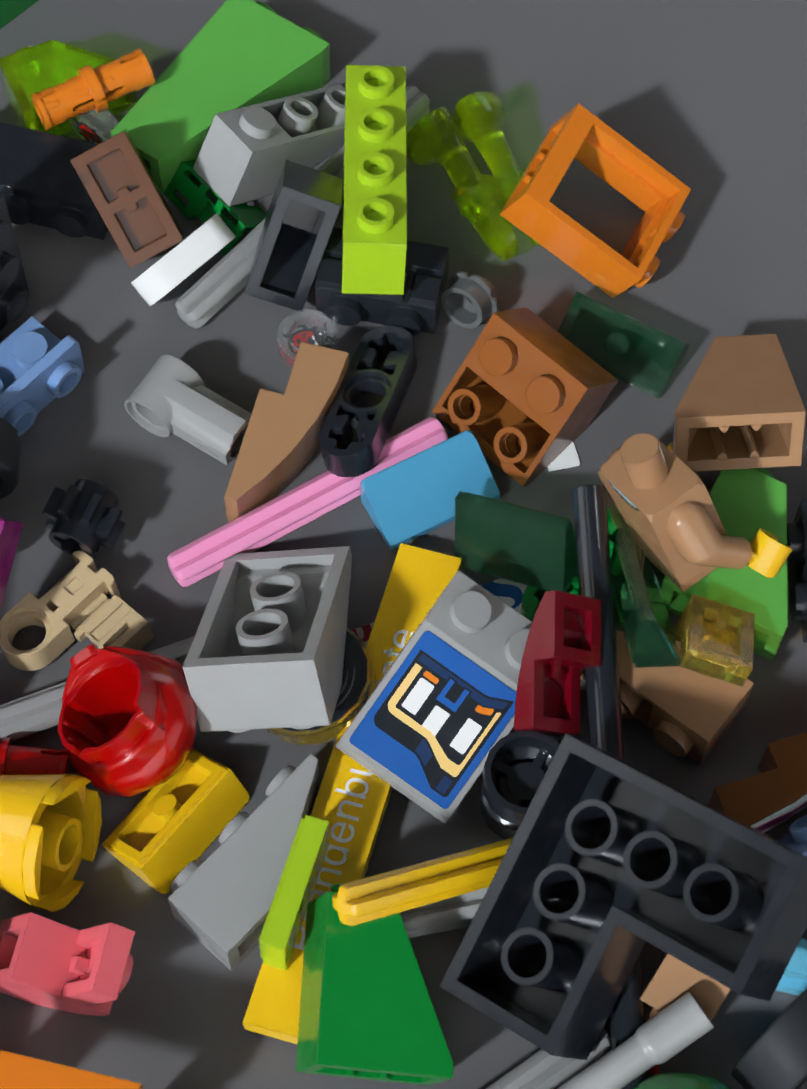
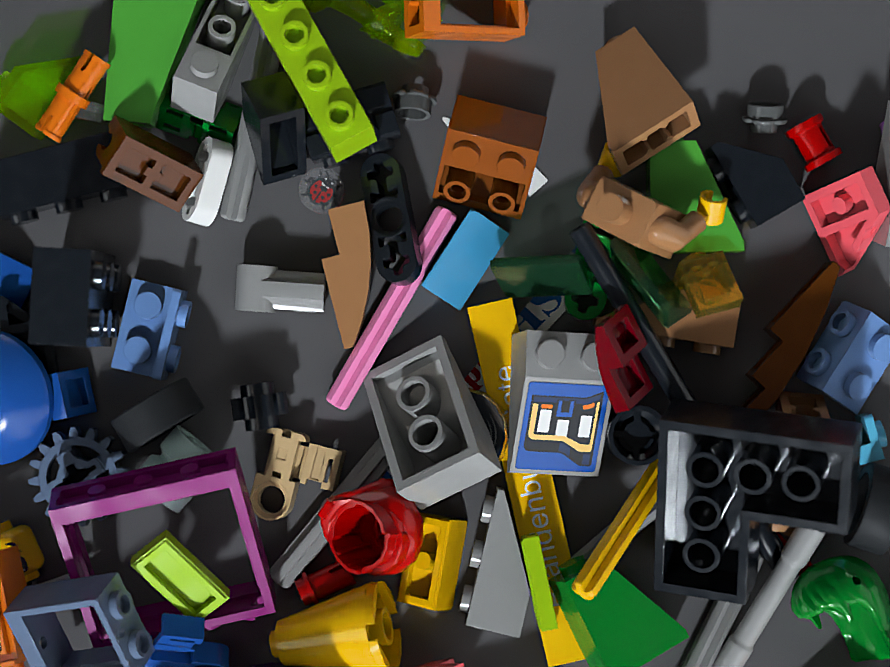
camera: 25 degrees left, 25 degrees up
clear green slope [558,291,691,399] -> none

